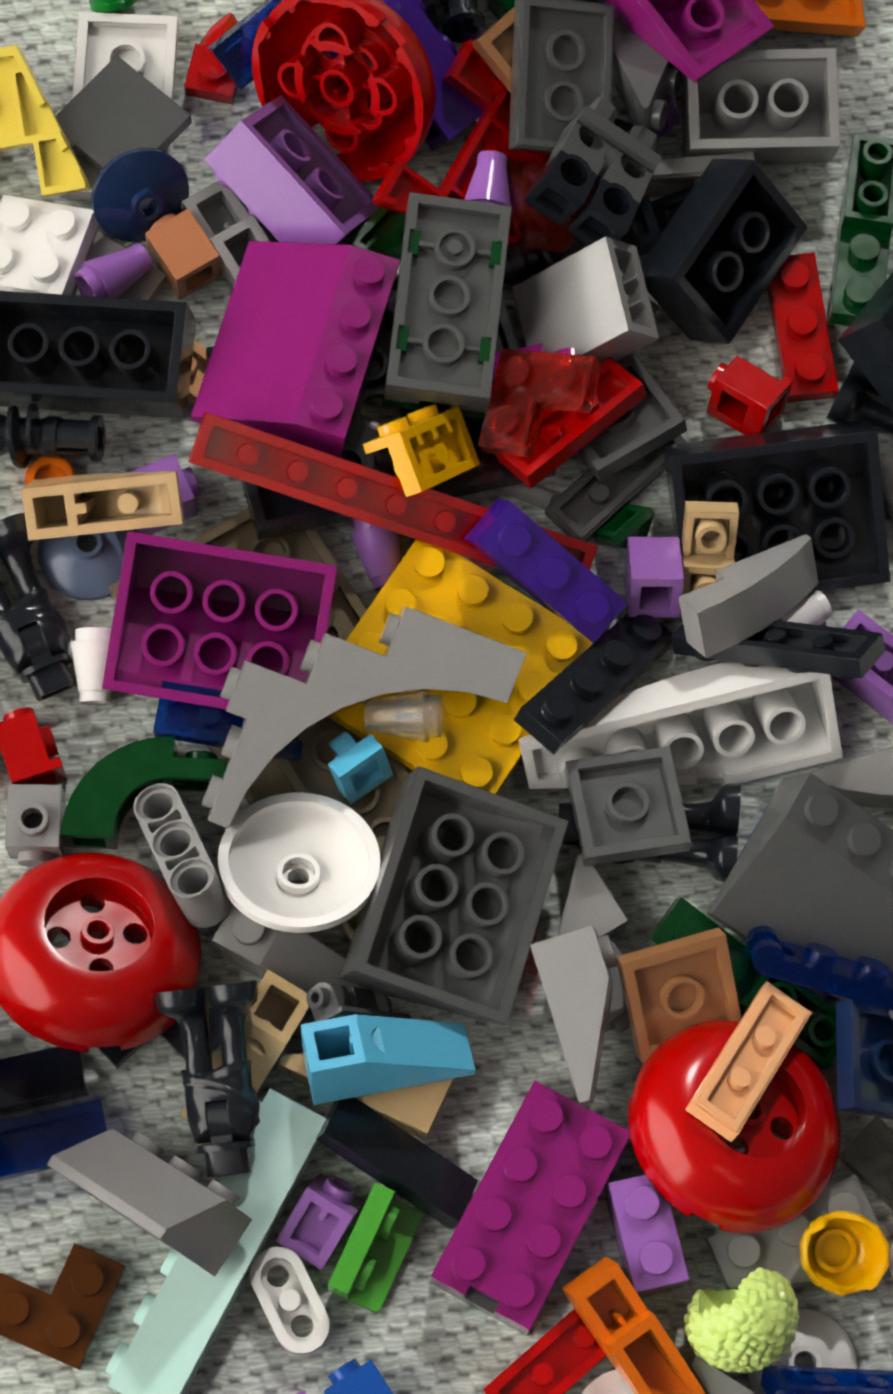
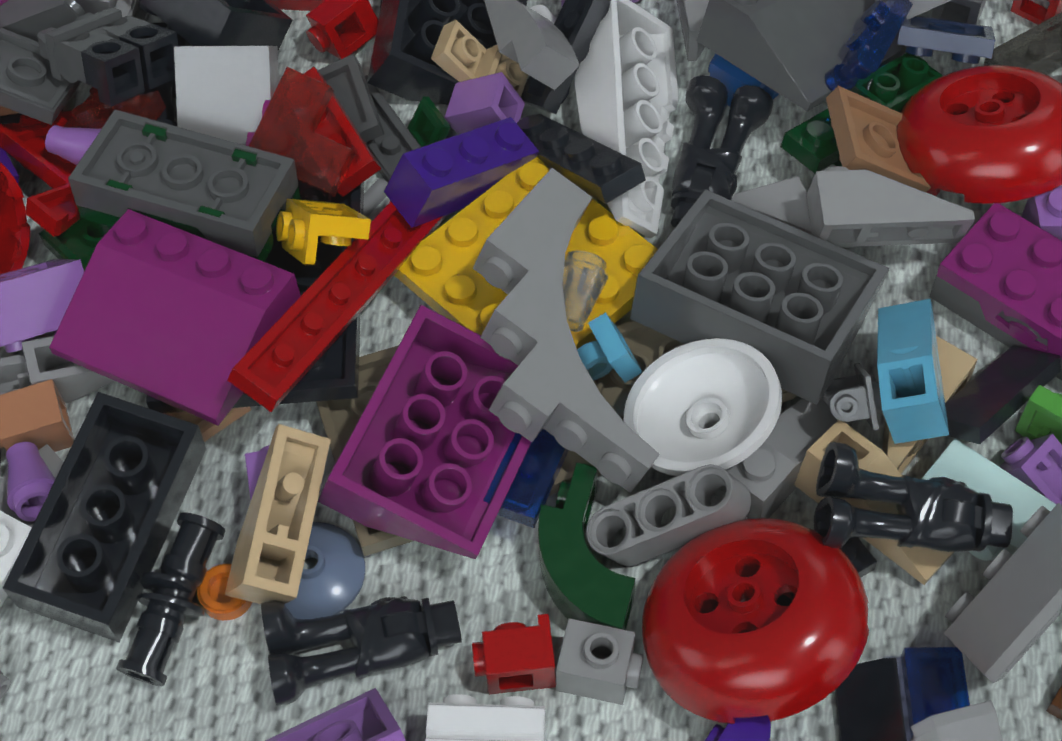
camera: 70 degrees left, 15 degrees down
white cone [70,627,113,704] -> none
medium lavender cone [350,519,402,591] -> none
dark grey plate [564,746,692,867] -> none
light nougat tile [685,981,812,1142] -> none

